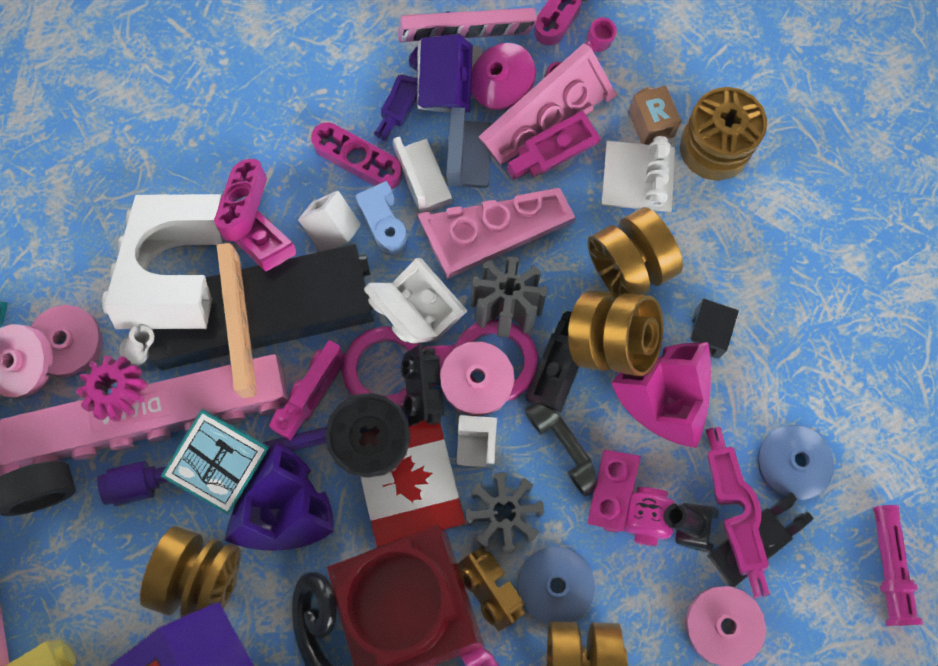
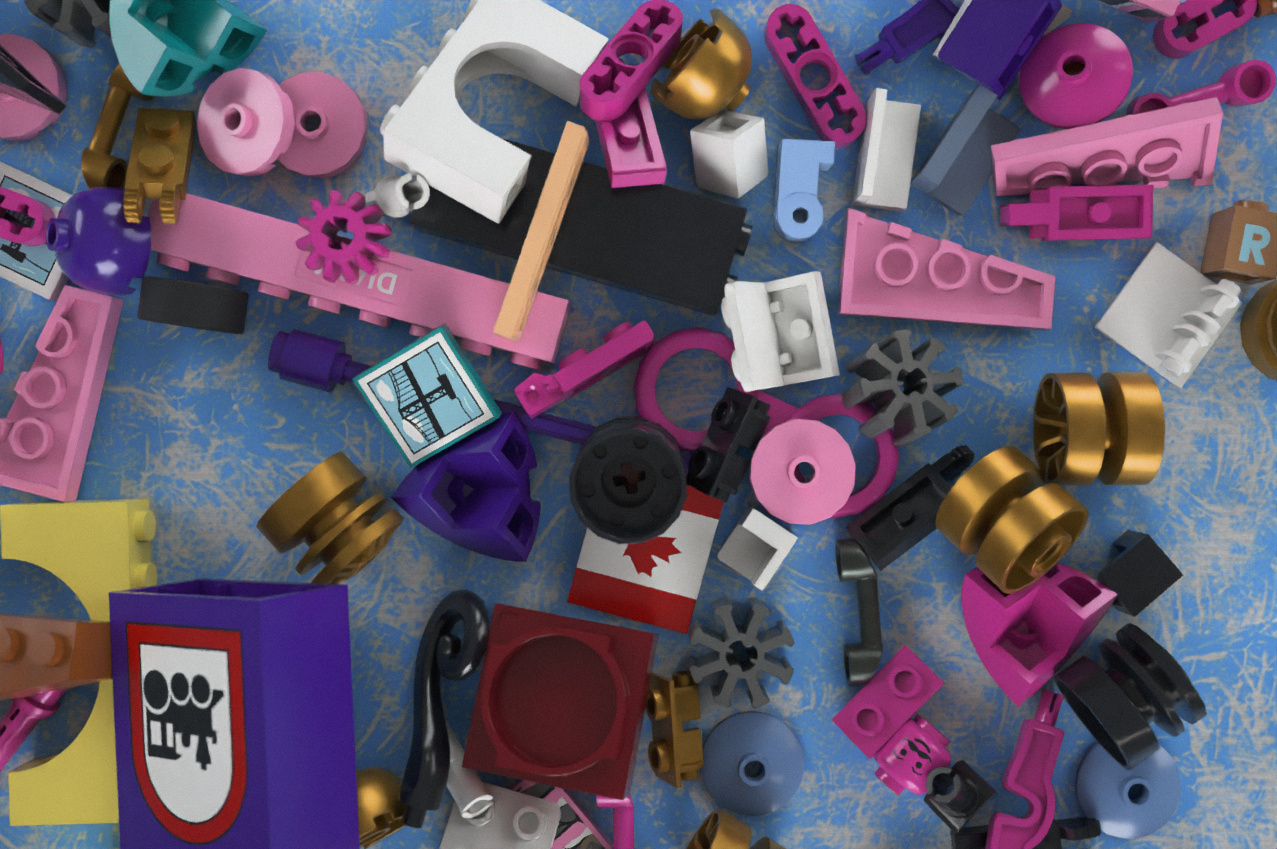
camera: 30 degrees right, 15 degrees up
none -> pearl gold cylinder [650,8,752,120]
none -> black wheel [1054,623,1207,771]

